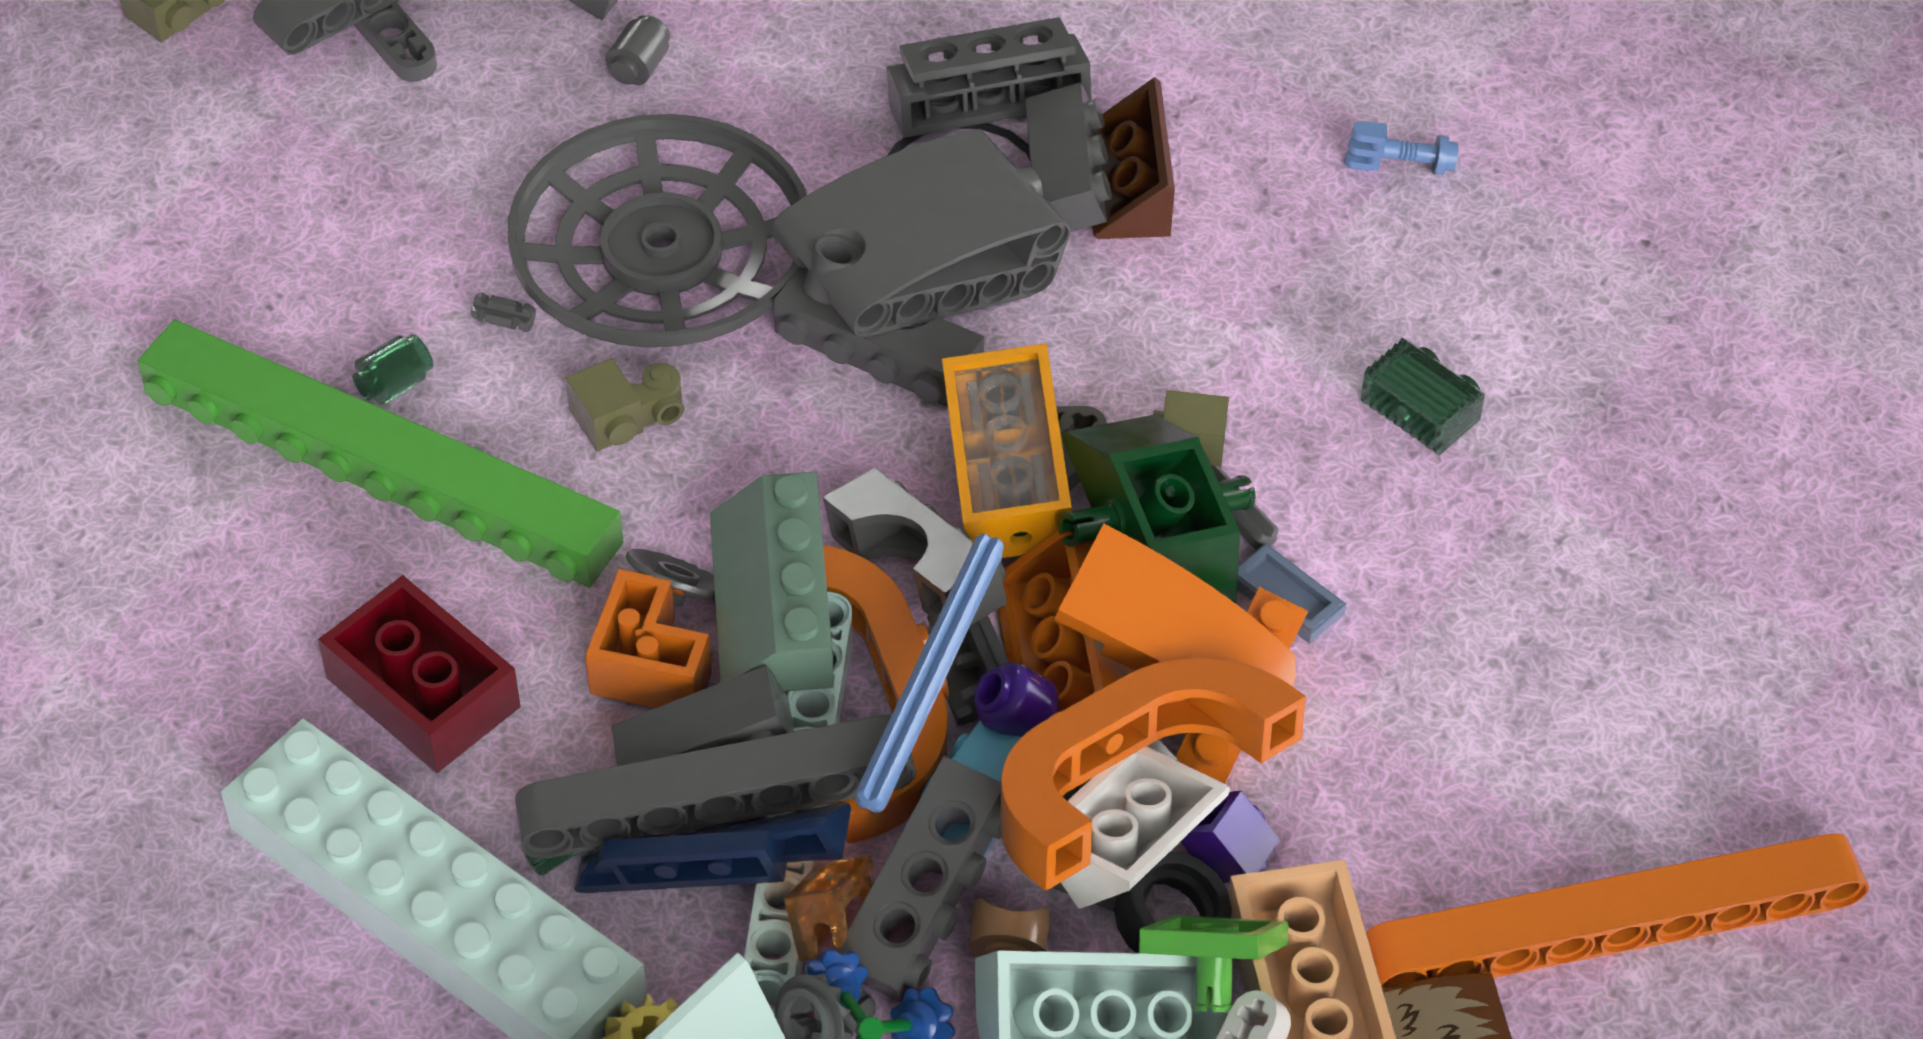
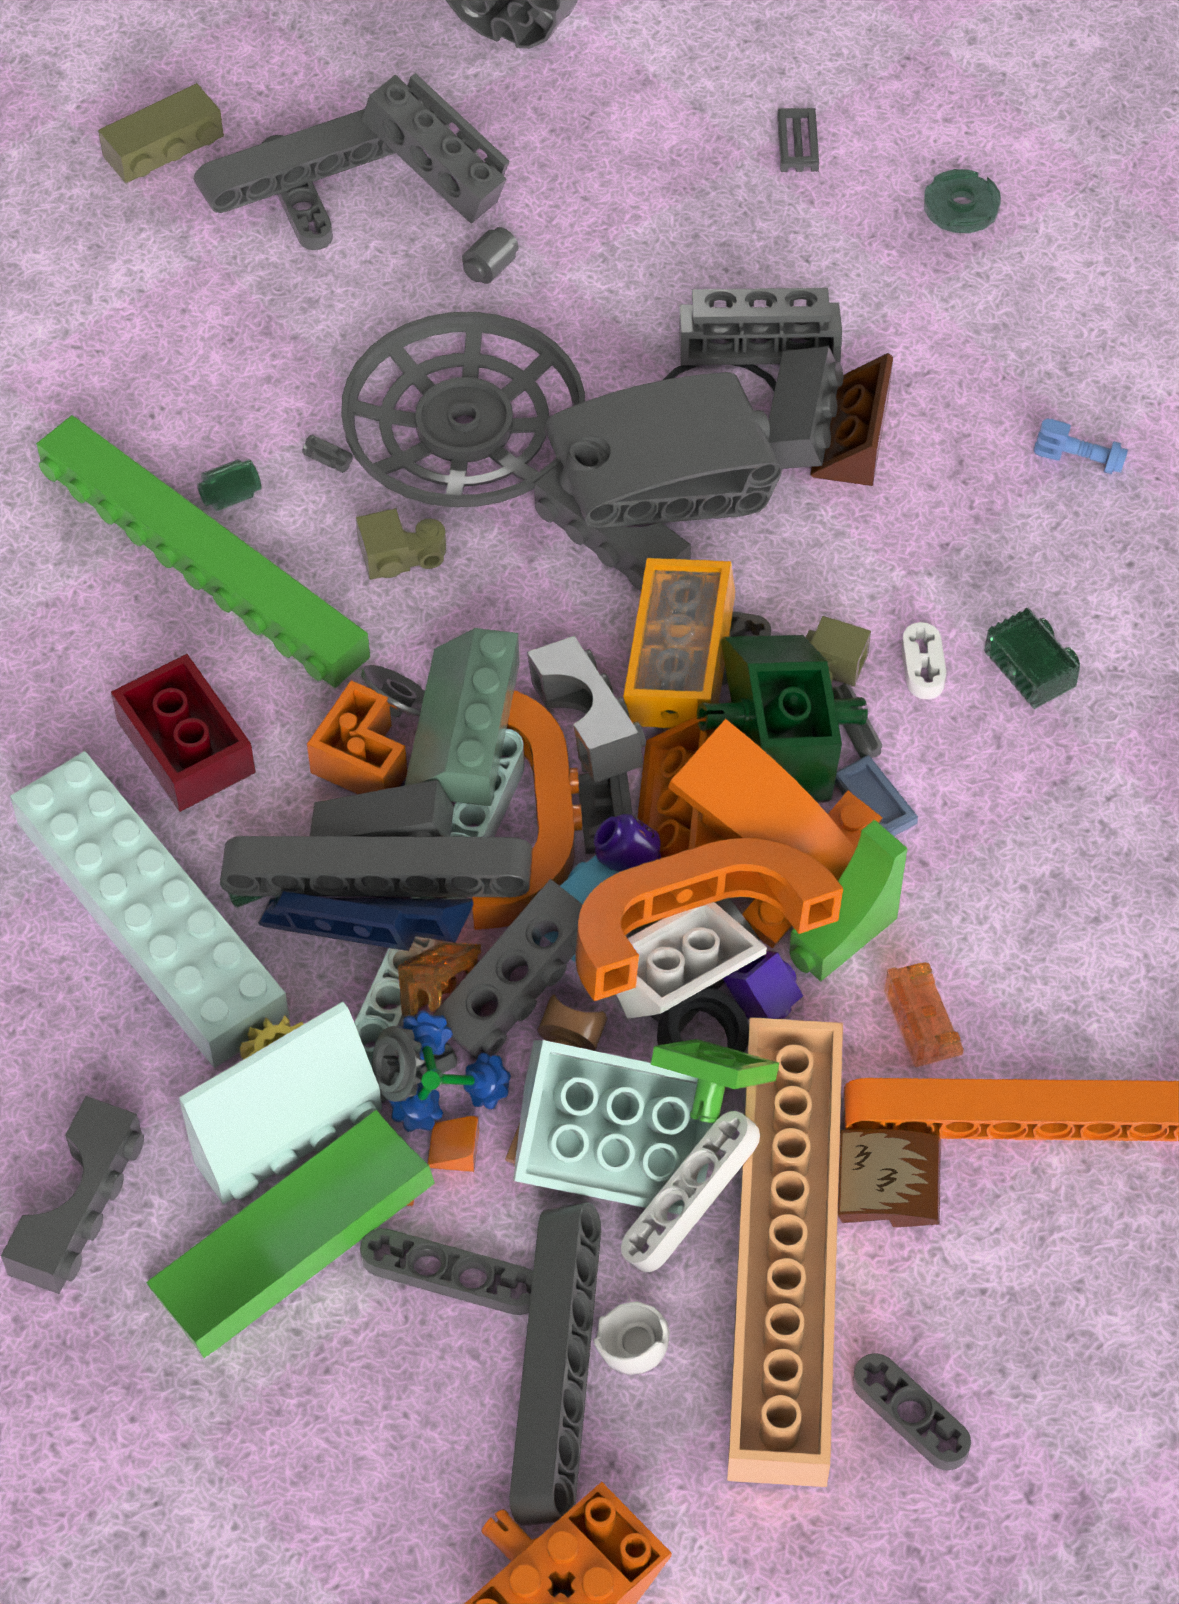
camera: 15 degrees right, 5 degrees up
medium blue axle [855,534,1004,813] -> none
none -> bright green arch [789,820,907,982]
none -> clear orange hinge [884,962,964,1068]
none -> white beam [901,622,946,699]

